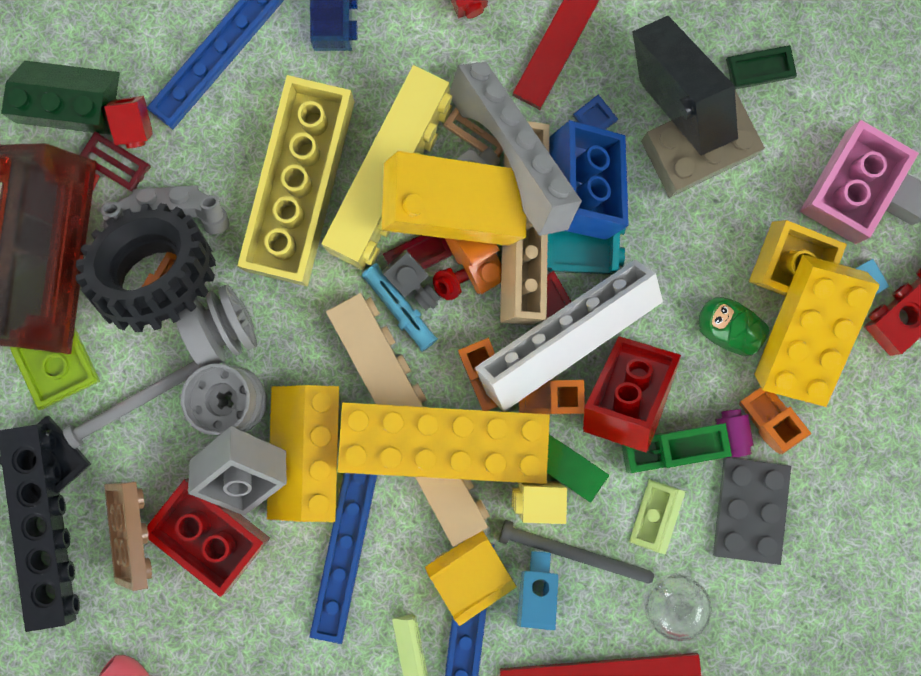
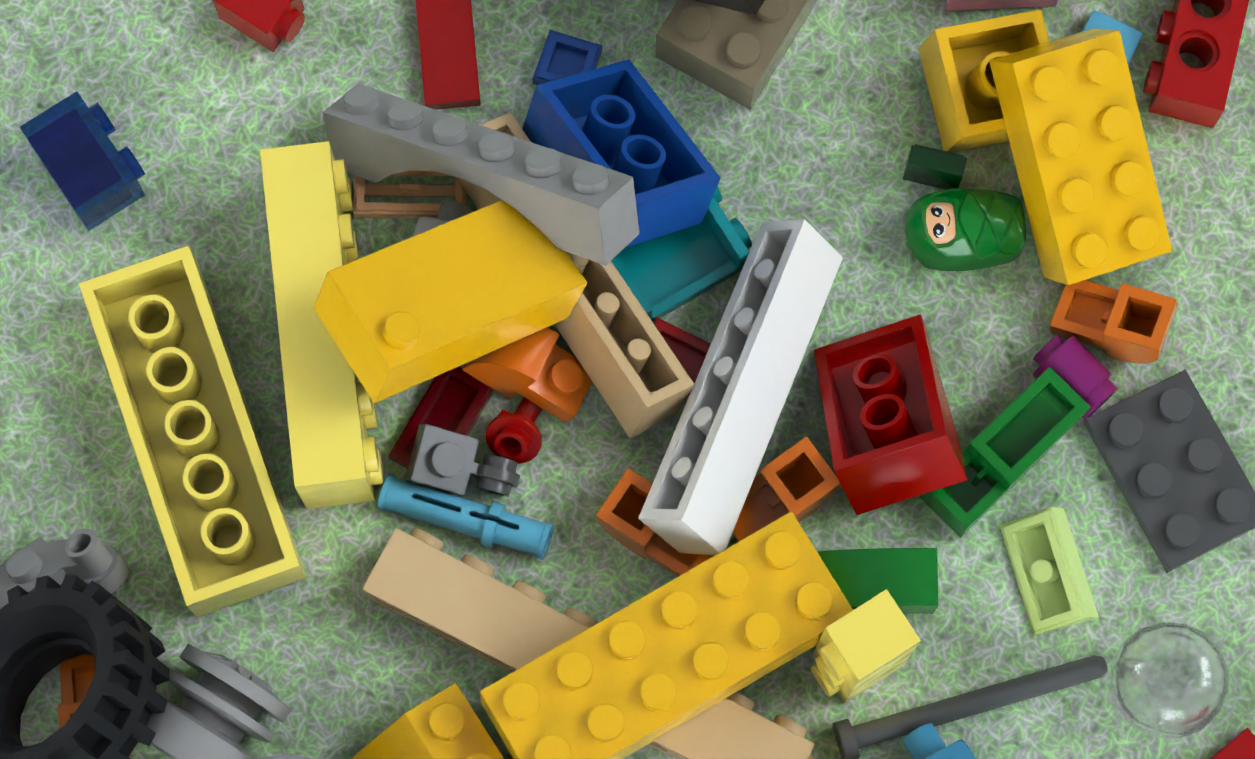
camera: 35 degrees left, 10 degrees down
none -> dark green tile [903,144,967,190]

